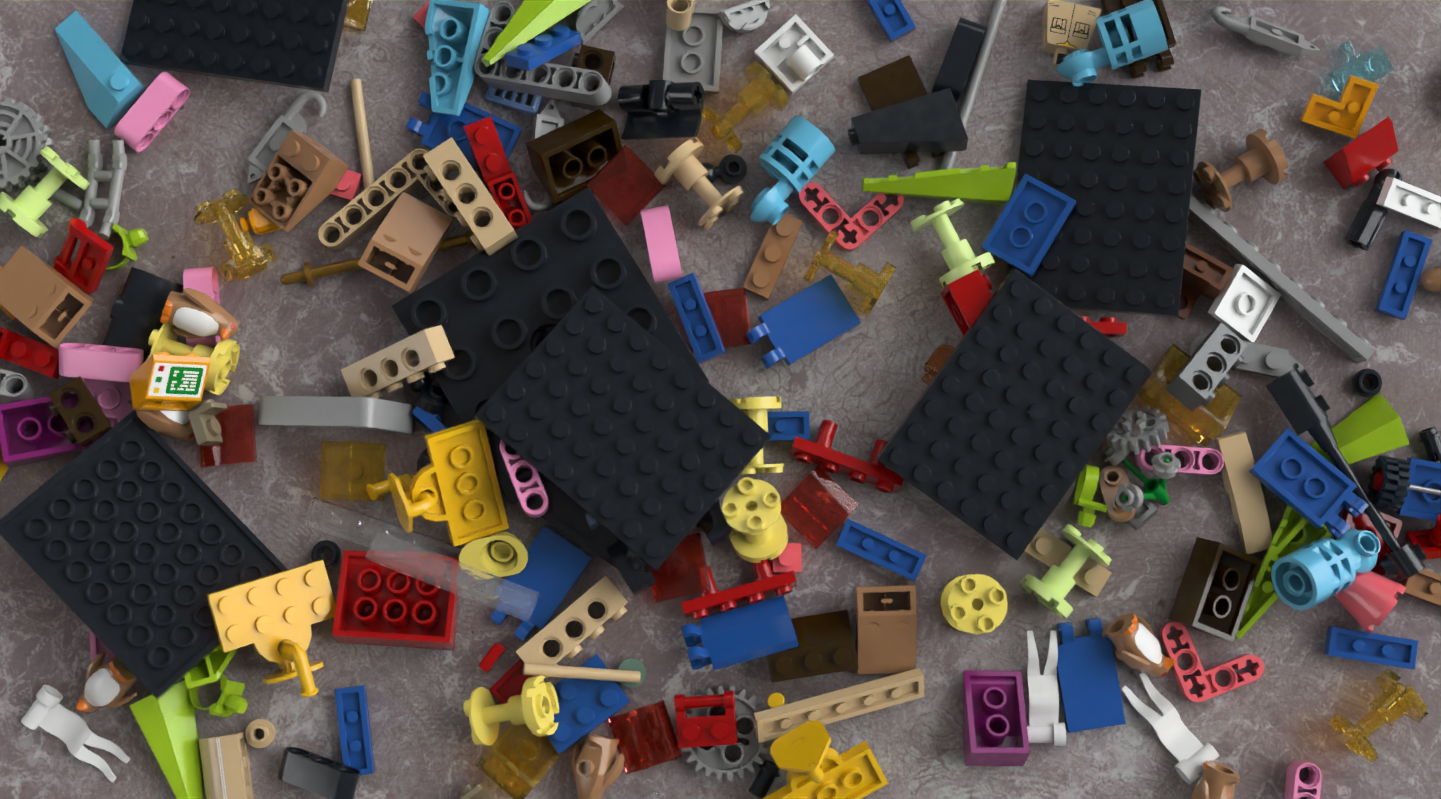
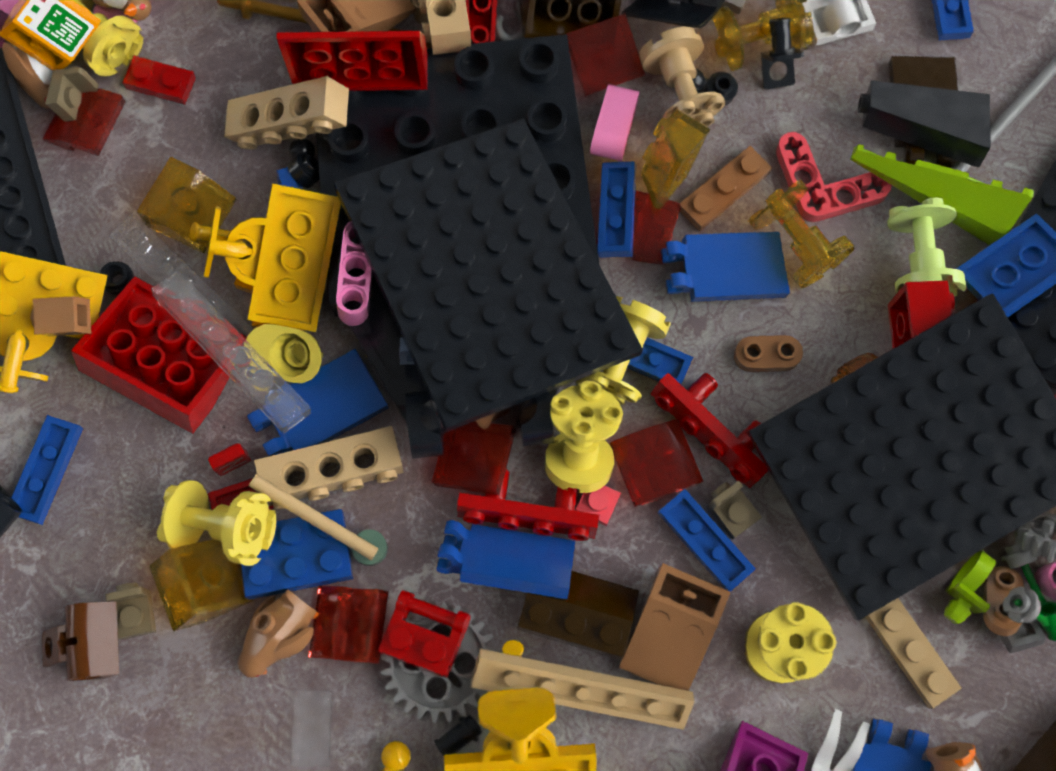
camera: 25 degrees right, 10 degrees down
light grey beam [258,396,414,434] -> none
medium azure cylinder [749,115,836,226] -> none
black beam [931,17,986,102] -> none
yellowish green piece [1020,524,1112,619] -> none
none -> medium nougat brick [30,296,91,336]
none -> red plate [122,55,196,105]
none -> red slope [276,31,428,91]
none -> clear yellow slope [641,109,711,210]
none -> dark tan bracket [707,481,762,539]
none -> medium nougat plate [734,335,803,372]
none -> black bracket [760,17,804,89]

